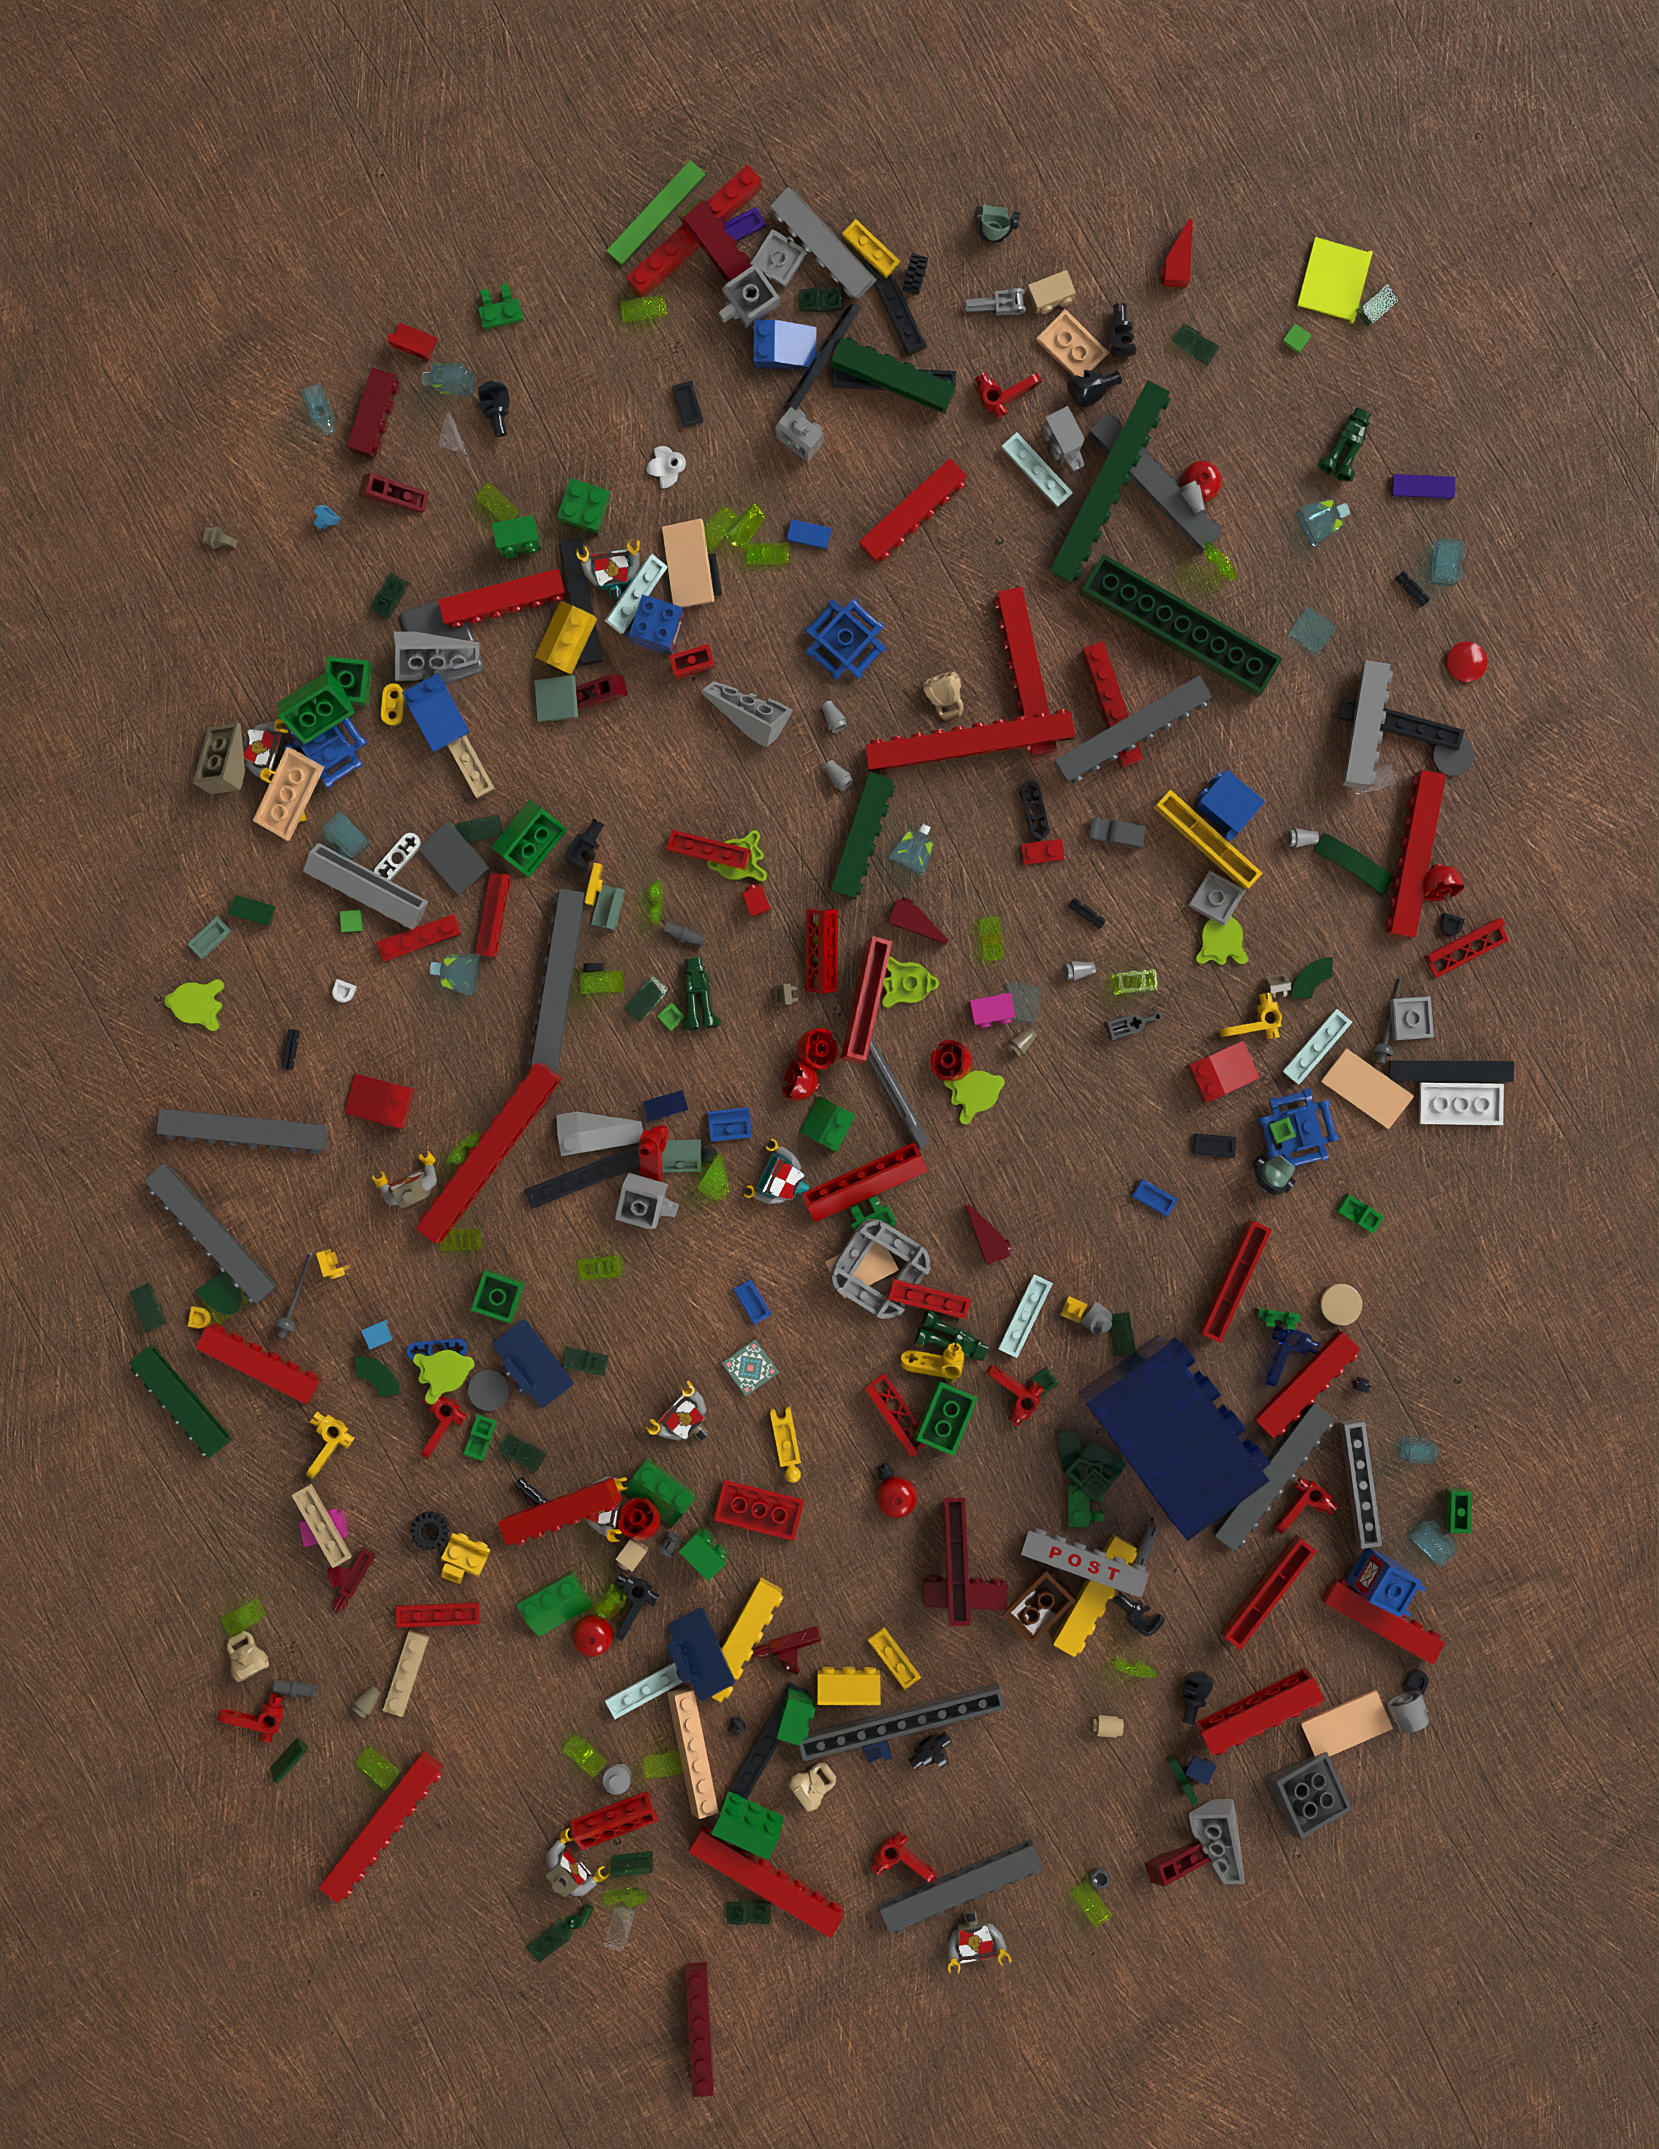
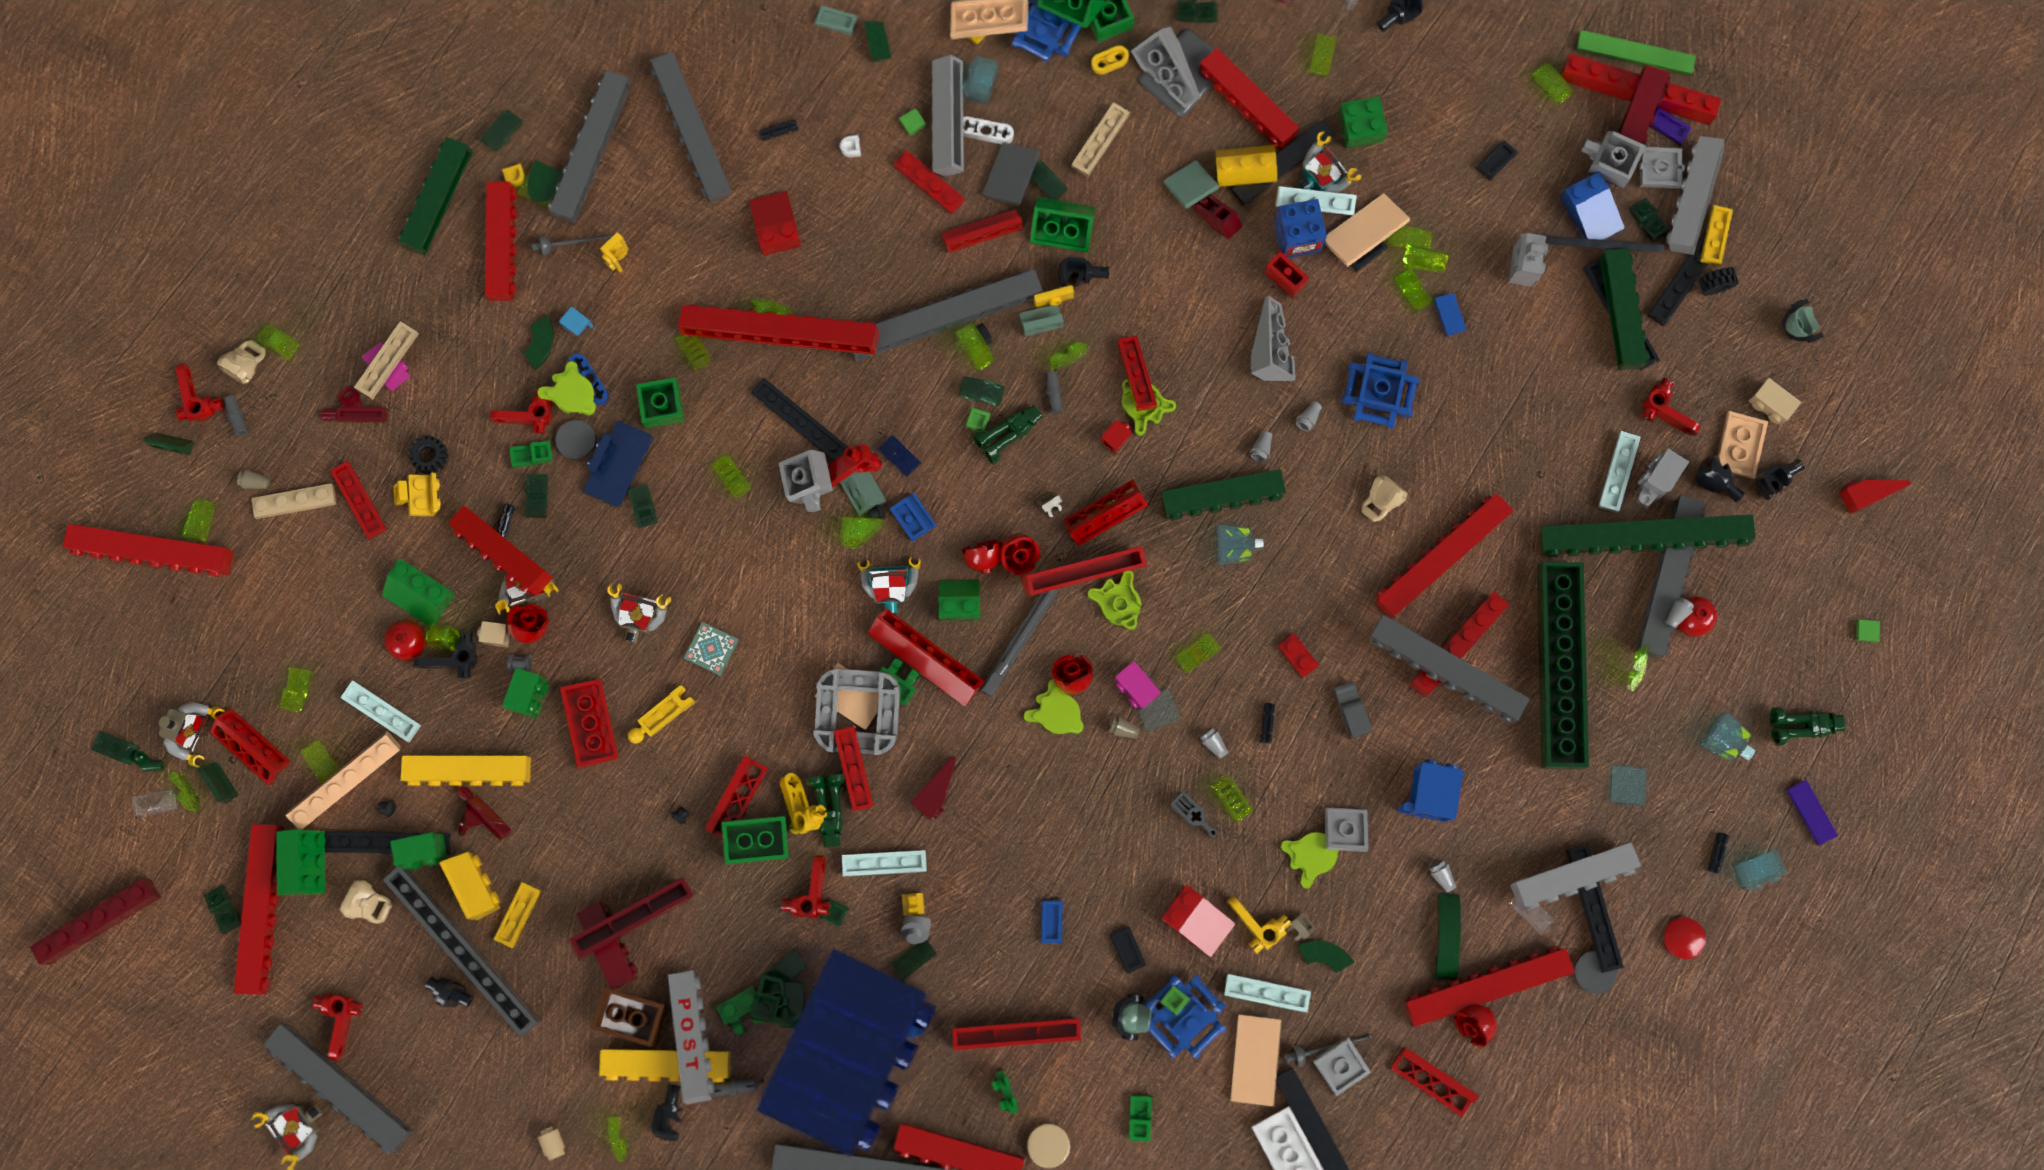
camera: 60 degrees right, 10 degrees down
lime tile [164,979,224,1031] -> none
yellow piece [305,1412,355,1480] -> none
torso [372,1151,437,1209] -> none
blue slope [402,673,470,752] -> none
clear light blue torso [430,954,481,996] -> none
green brick [492,515,542,559] -> none
light grey wedge [556,1112,643,1156] -> none
light grey piece [603,1764,632,1795] -> none
green slope [622,1457,697,1528] -> none
white plate [646,446,686,488] -> none
dark blue bracket [667,1608,735,1701] -> none
blue tile [733,1279,772,1325] -> none
red brick [859,458,967,564] -> none
dark blue panel [861,1740,892,1762] -> none
red brick [865,709,1076,772] -> none
red cylinder [876,1476,917,1518] -> none
dark red slope [888,897,948,945] -> none
light grey connector [965,288,1026,316] -> none
black beam [1020,780,1050,840] -> none
yellow brick [1153,789,1263,890] -> none
clear green slope [1172,323,1219,366] -> none
clear blue piece [1266,1326,1320,1387] -> none
neon yellow piece [1297,237,1372,323] -> none
clear green slope [1355,283,1399,327] -> none
black tile [1440,913,1465,936] -> none

